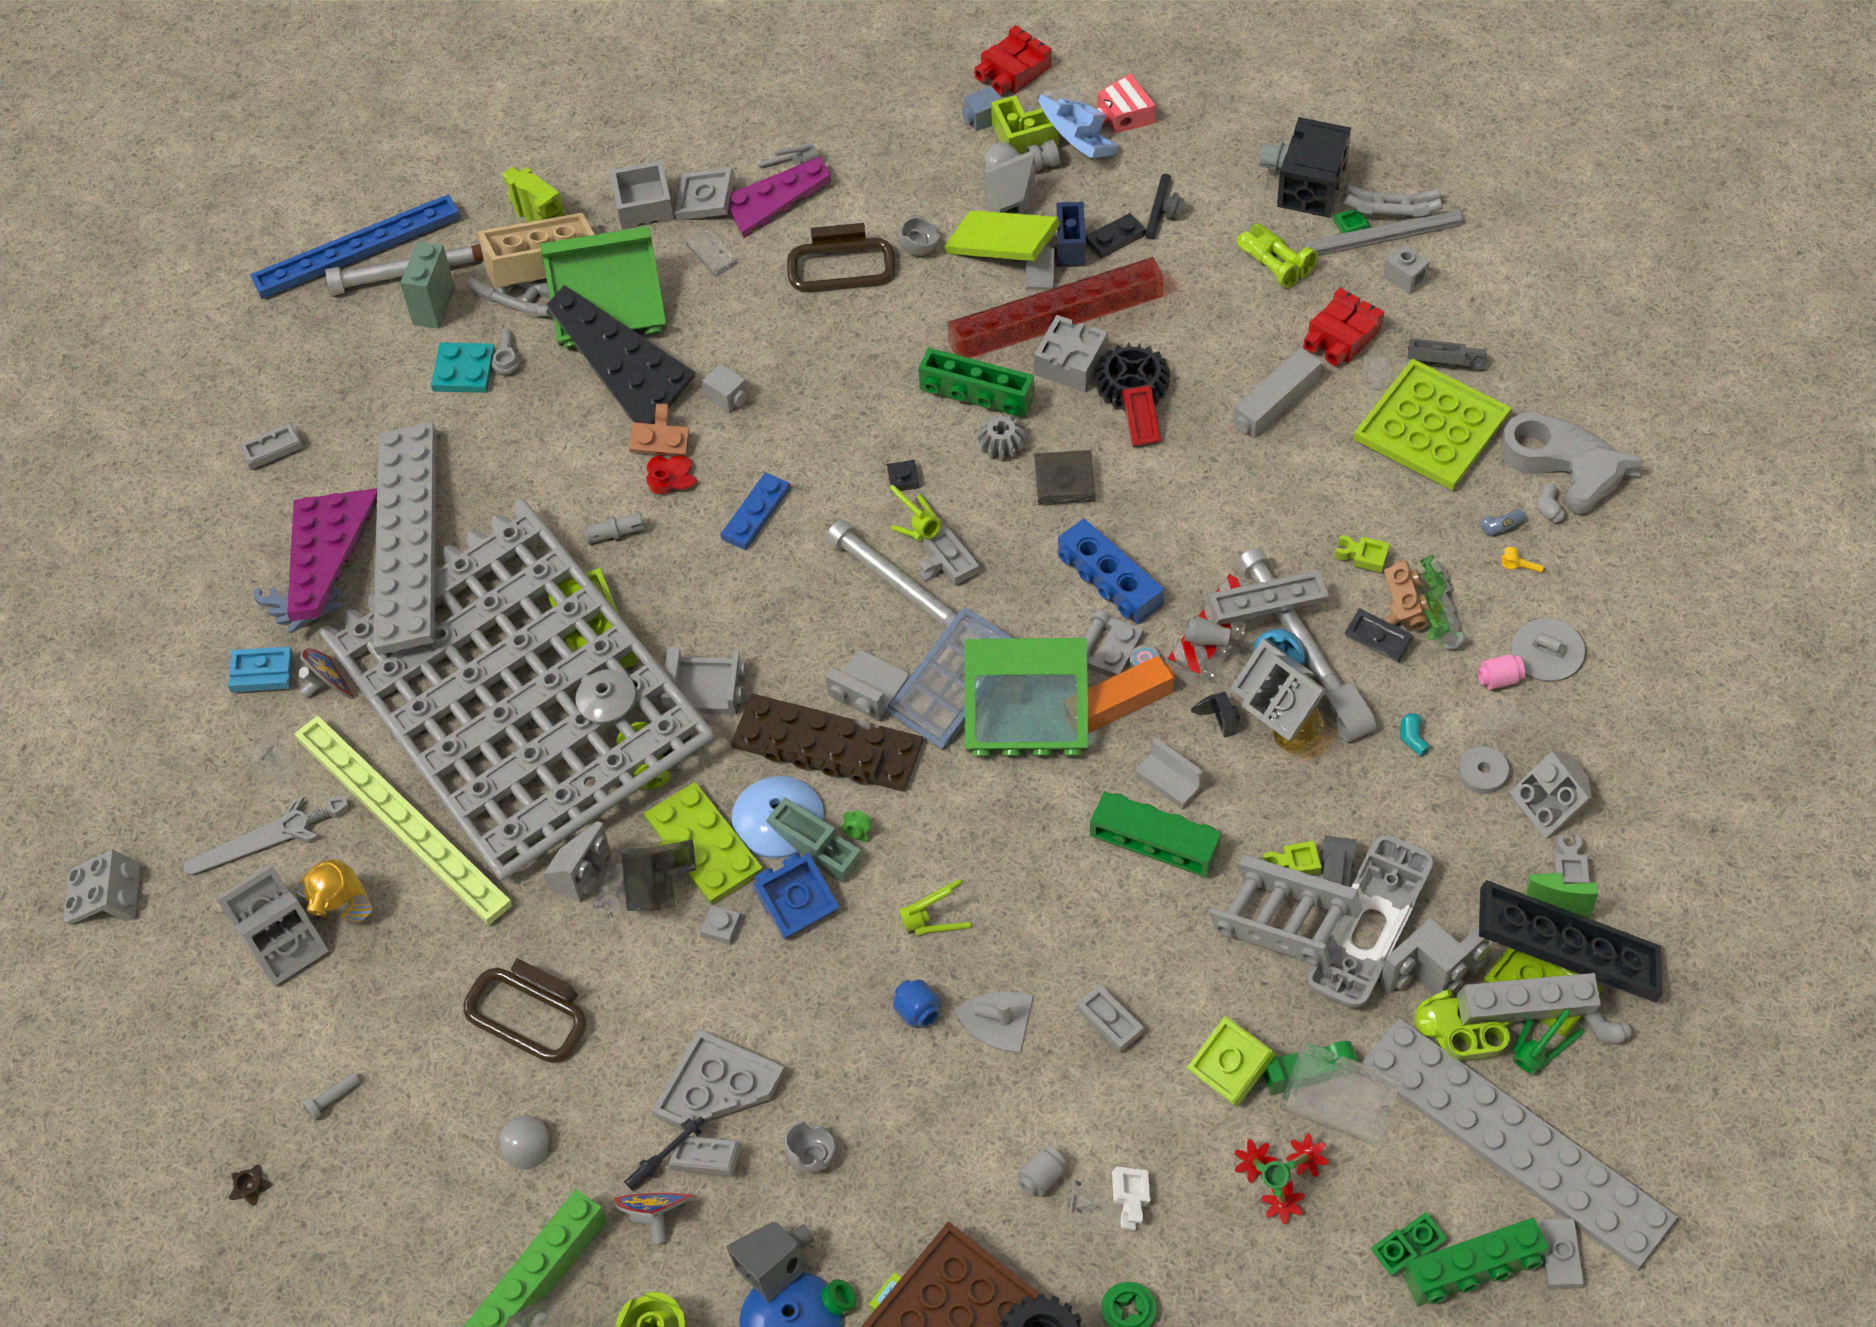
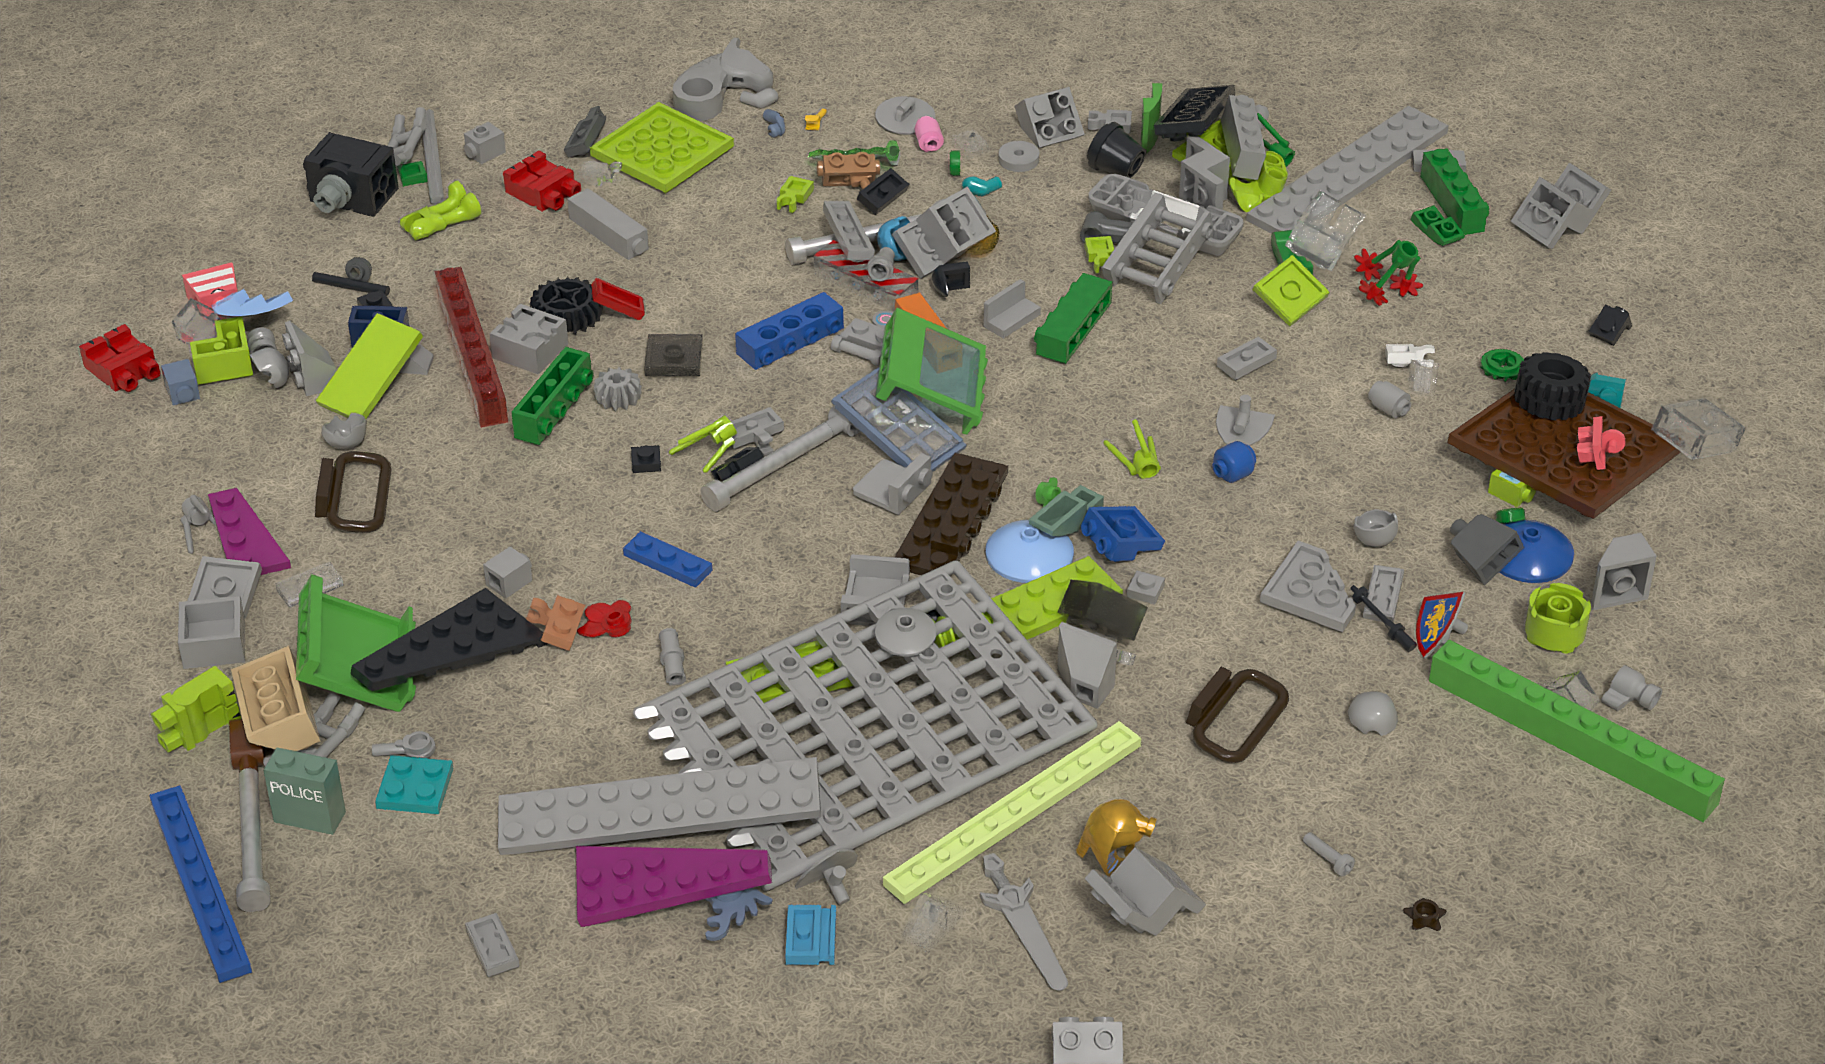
camera: 90 degrees left, 15 degrees down
none -> black plate [711,447,764,481]
none -> green tile [950,150,960,176]
none -> black piece [1087,122,1146,178]

